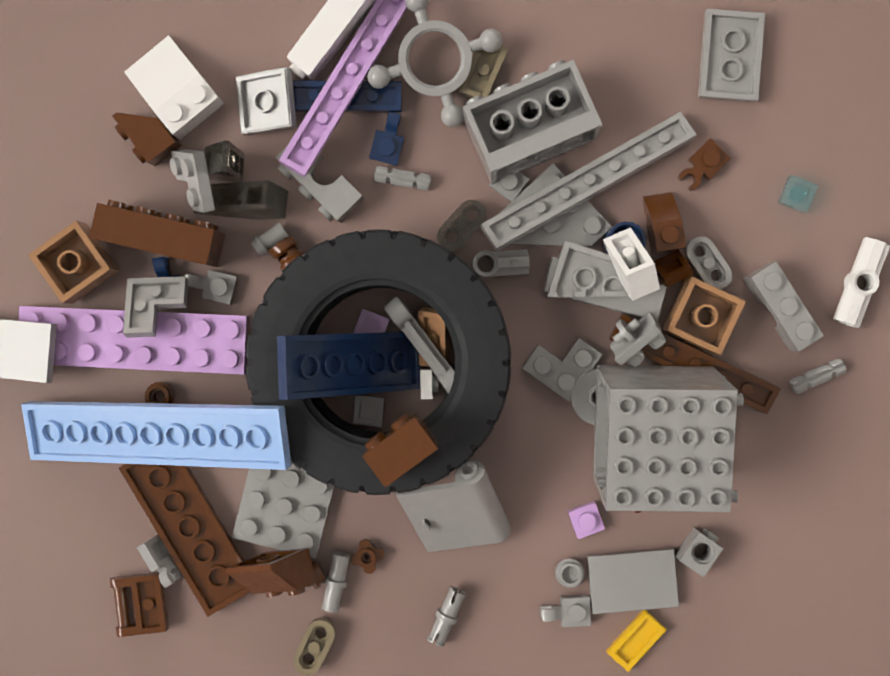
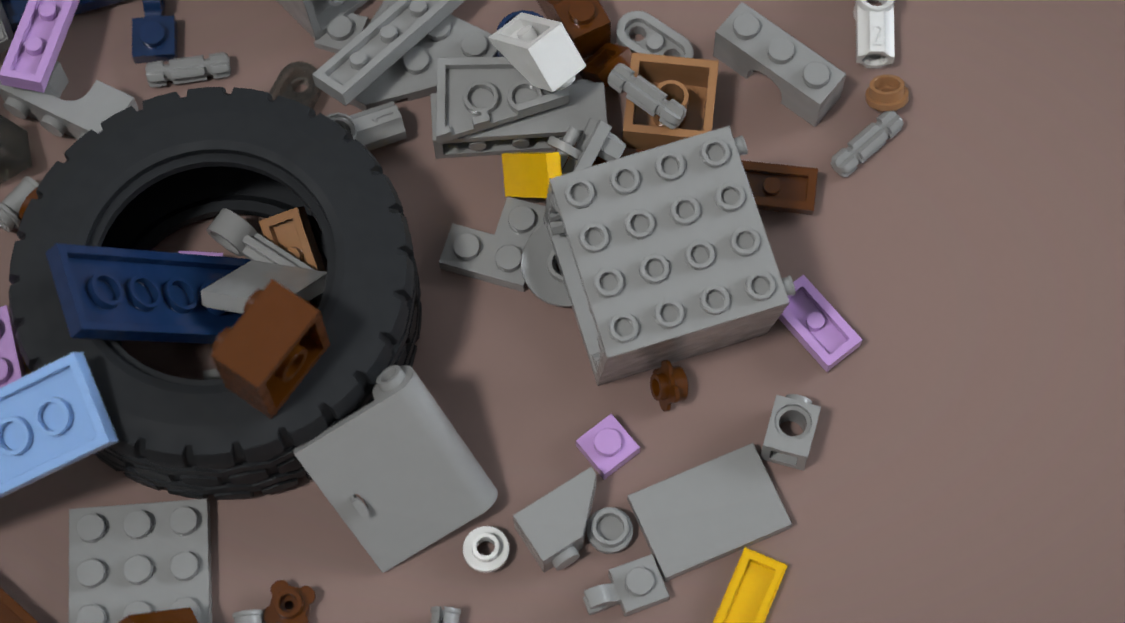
camera: 25 degrees left, 20 degrees down
none -> light grey tile [201,260,327,314]
none -> white plate [463,526,509,573]
none -> yellow tile [501,152,562,198]
none -> light grey slope [513,467,596,573]
none -> light grey axle [608,63,686,129]
none -> lavender plate [778,274,862,372]
none -> medium nougat plate [865,75,909,113]

